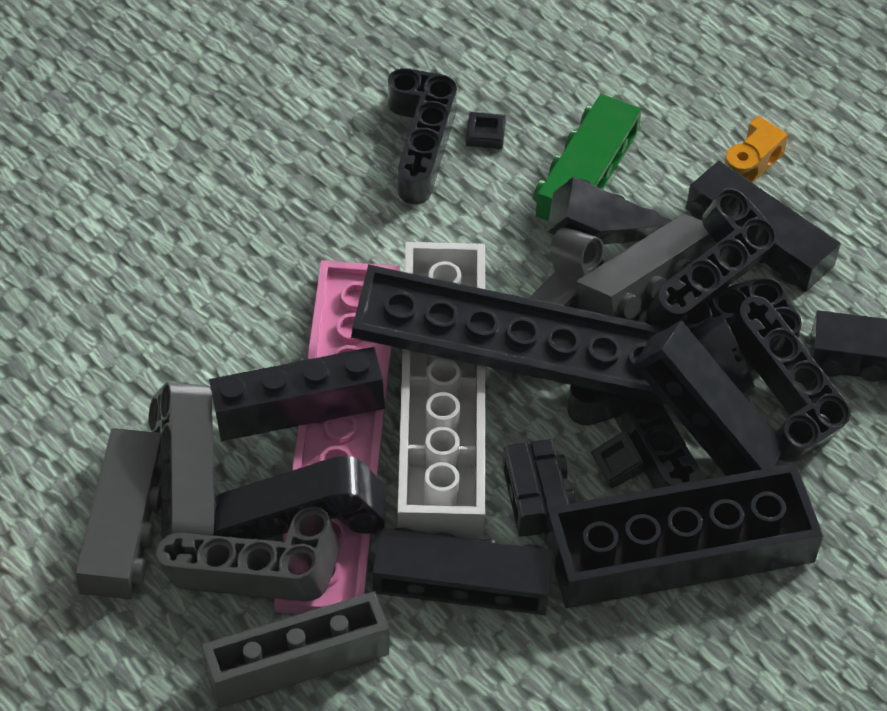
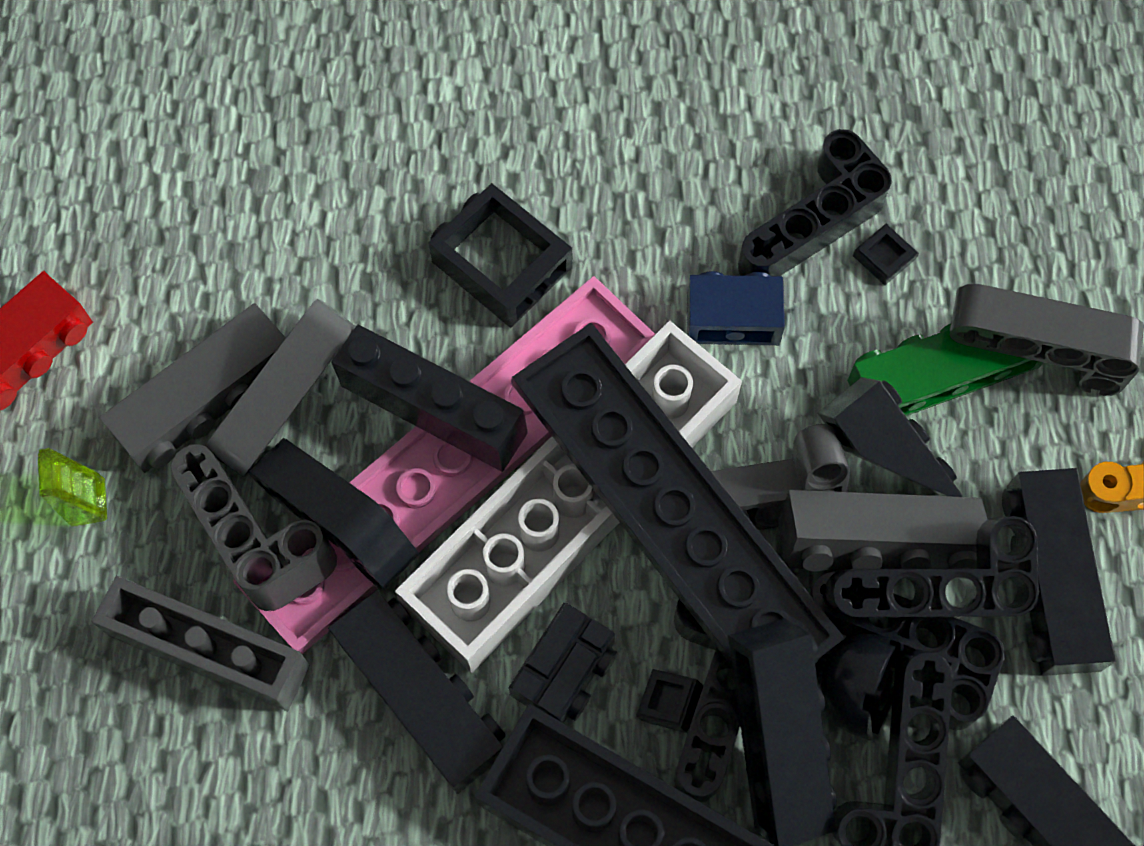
camera: 45 degrees right, 15 degrees up
none -> clear neon green slope [37,448,107,527]
none -> black window [428,183,573,328]
none -> dark blue brick [687,271,785,346]
none -> dark grey beam [949,284,1144,396]

